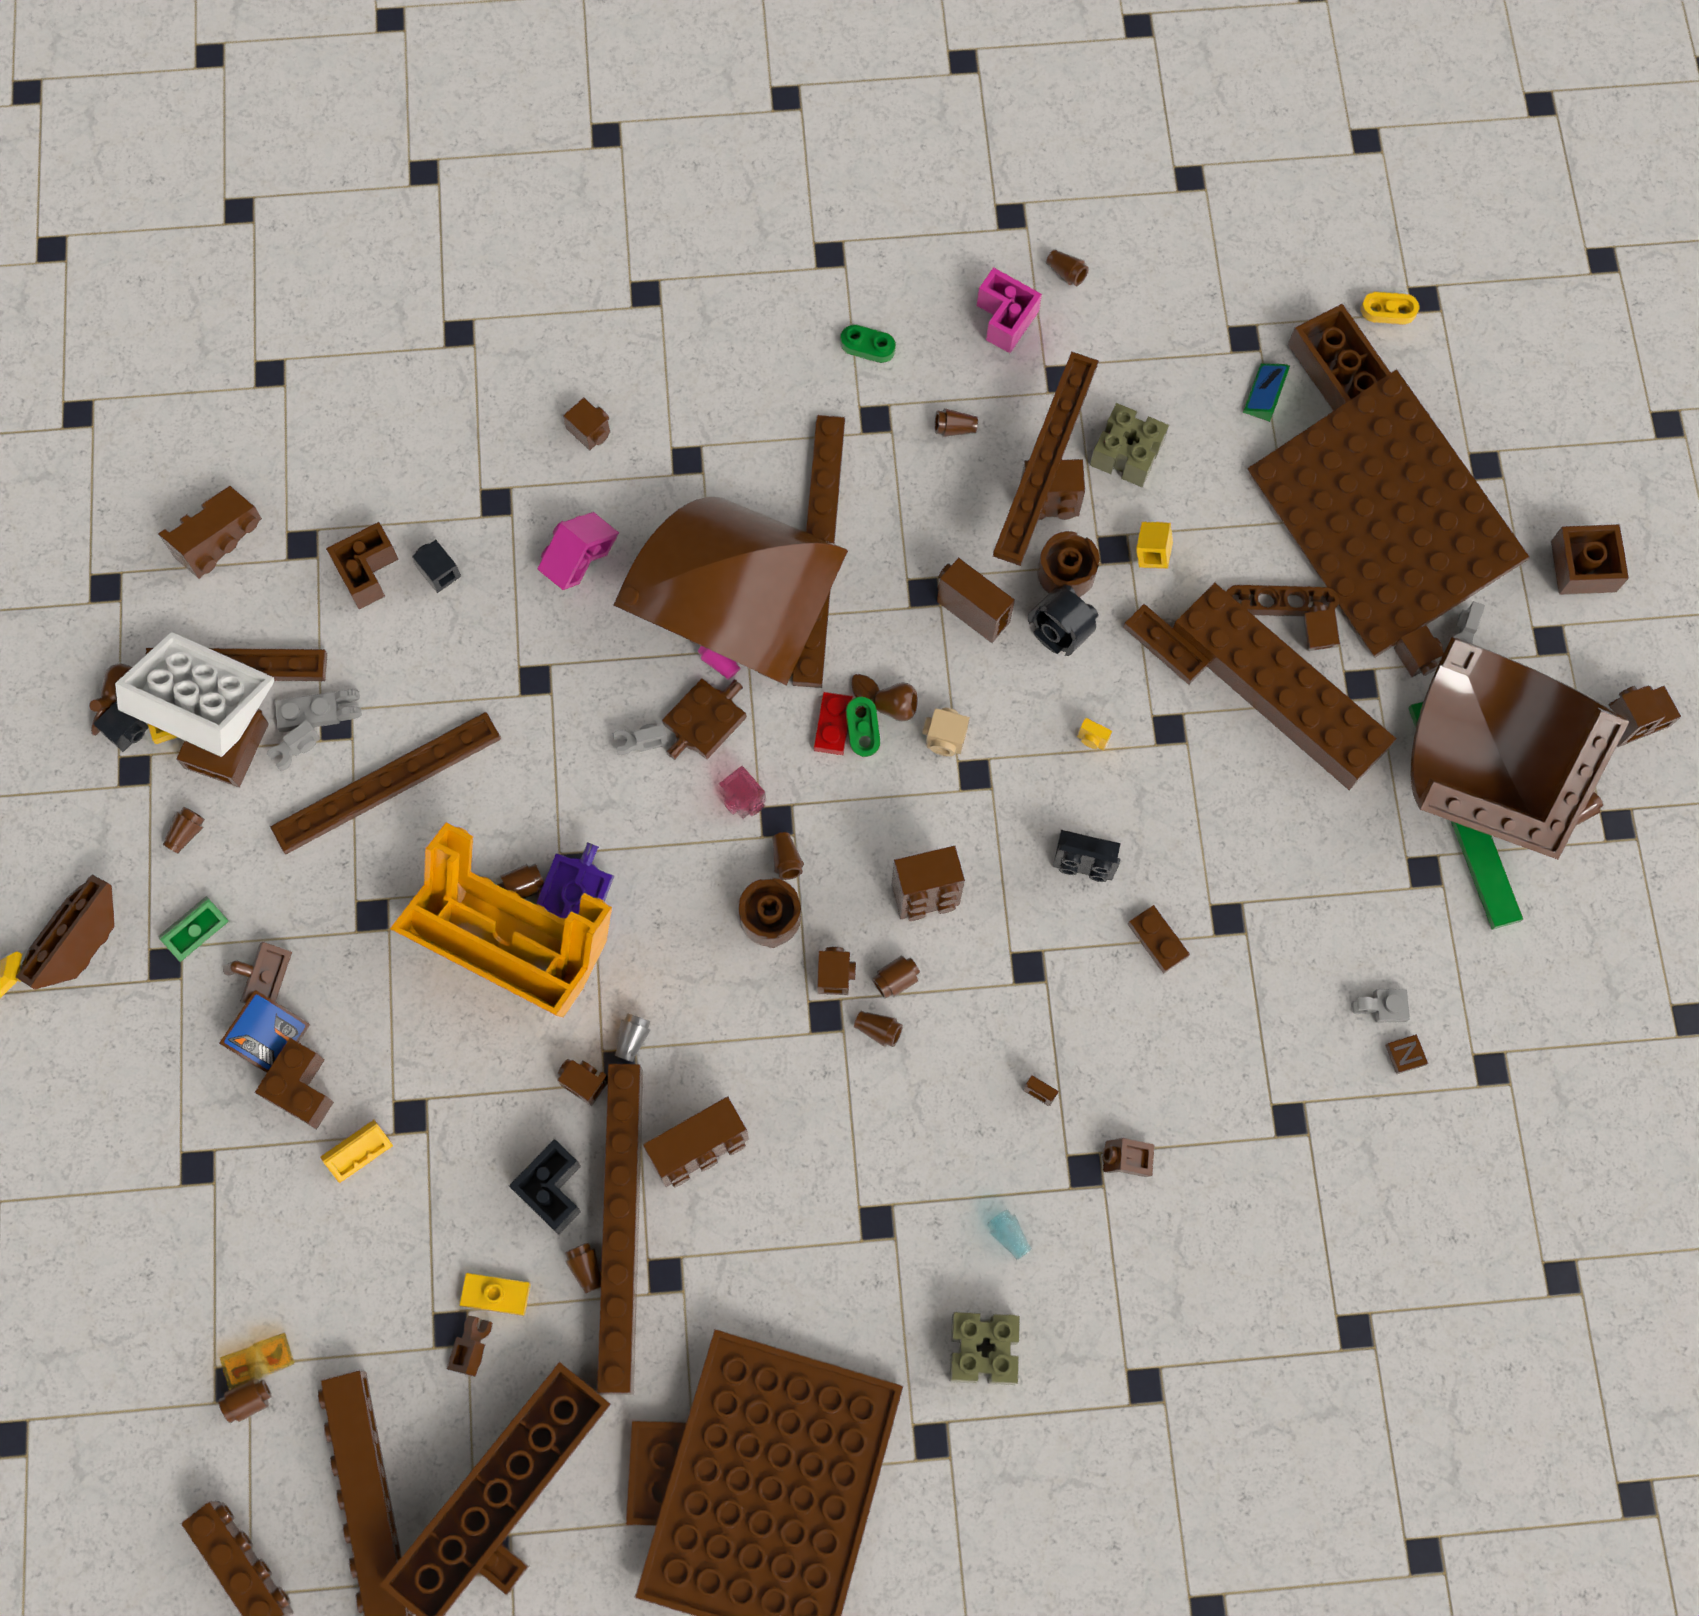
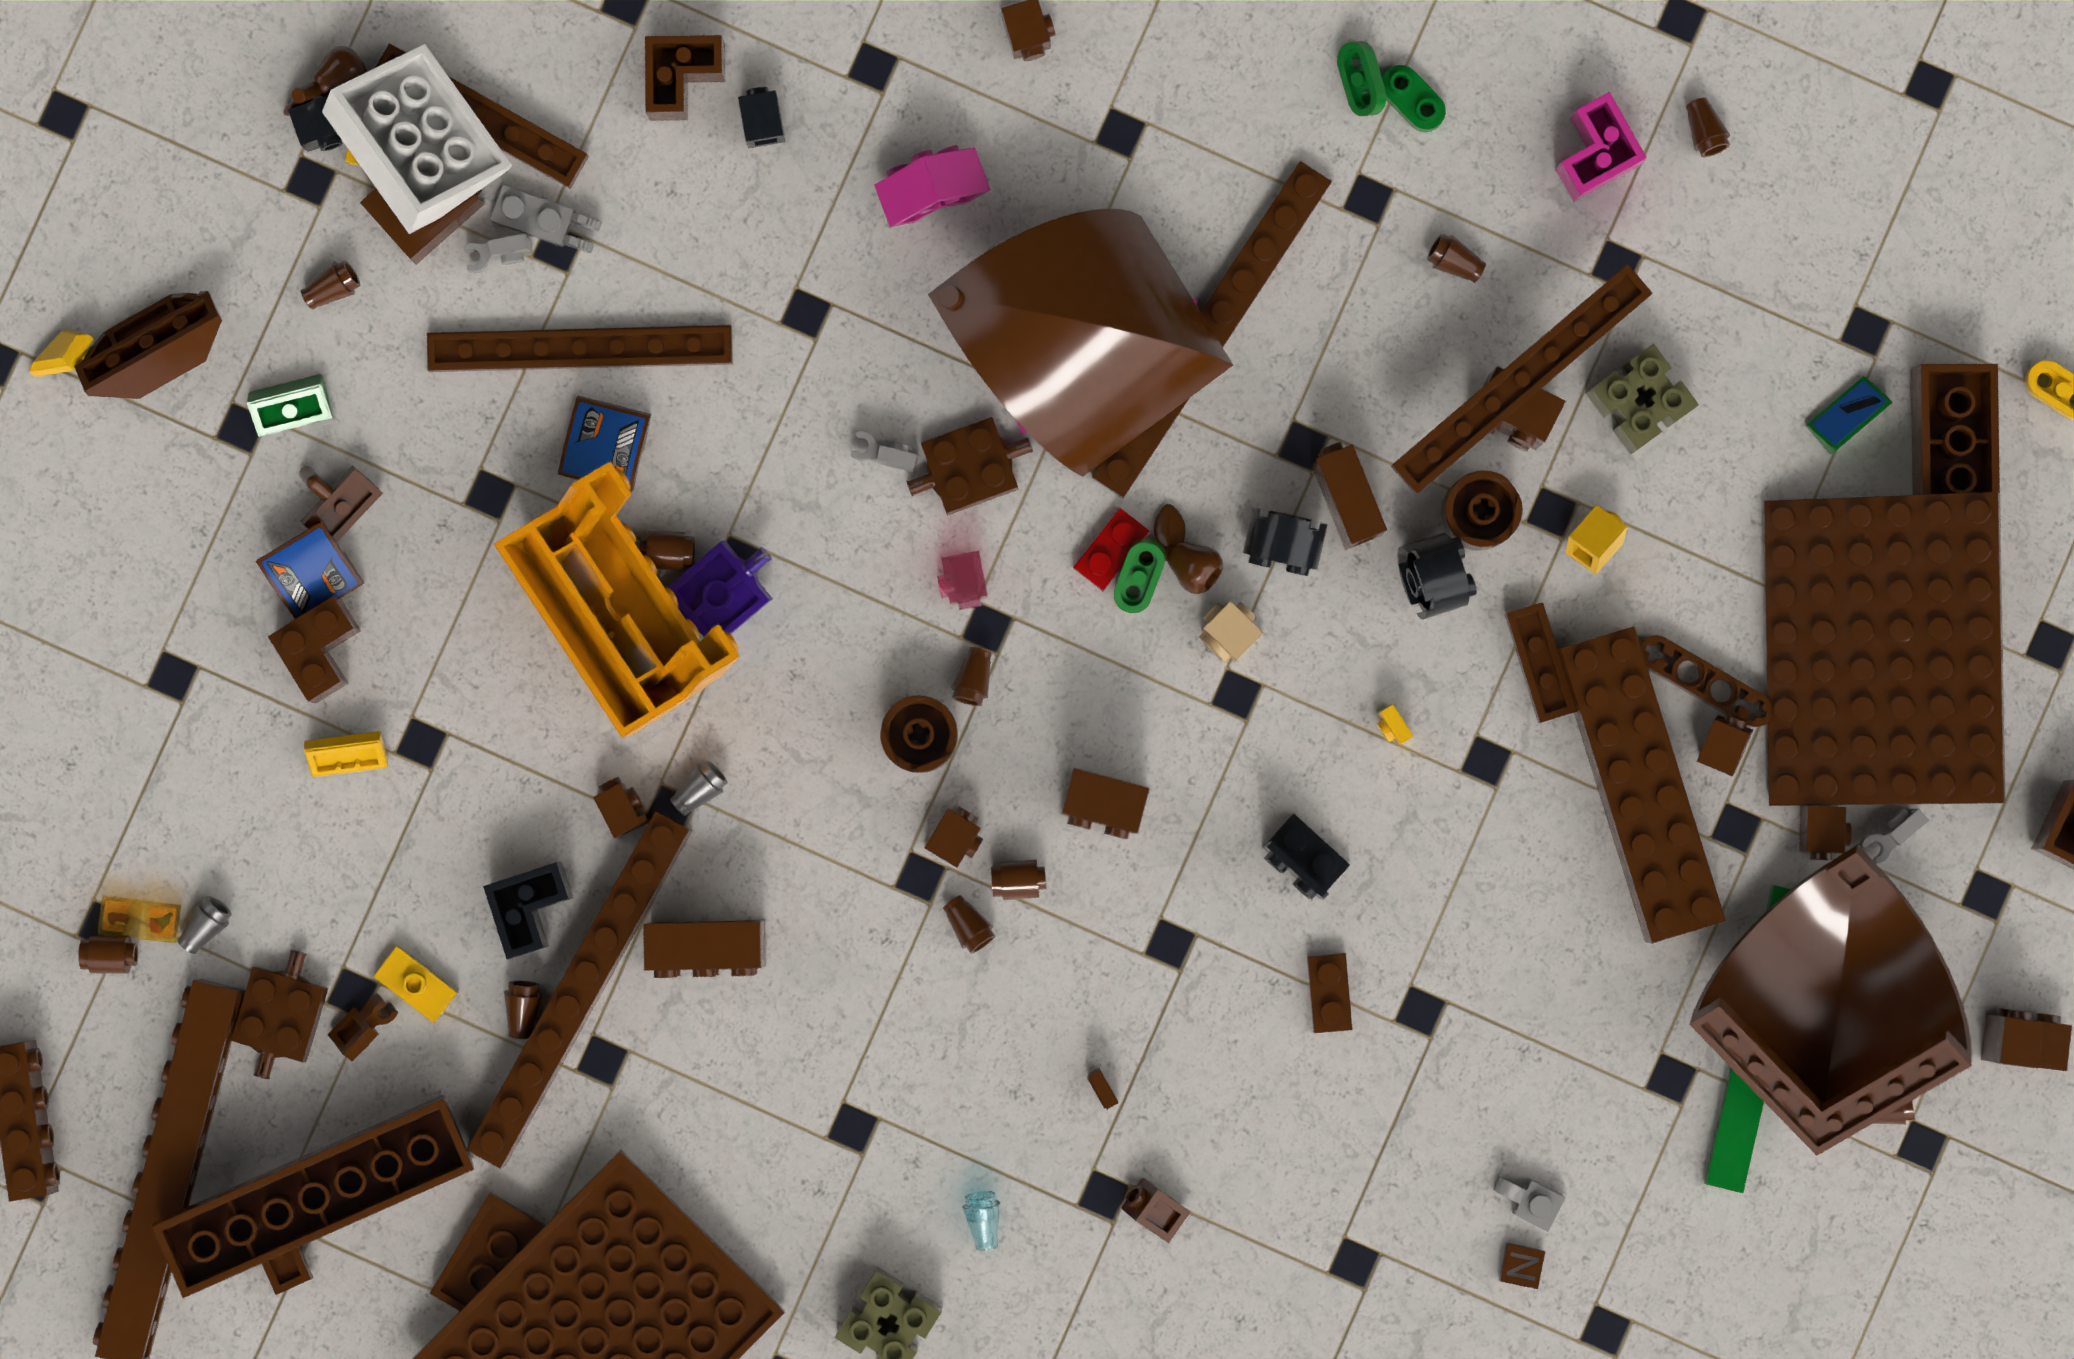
camera: 30 degrees right, 15 degrees up
none -> flat silver cone [177,896,232,954]
none -> reddish brown plate [231,950,329,1079]
none -> slope [557,395,652,493]
none -> black brick [1243,508,1328,576]
none -> green plate [1337,41,1387,116]

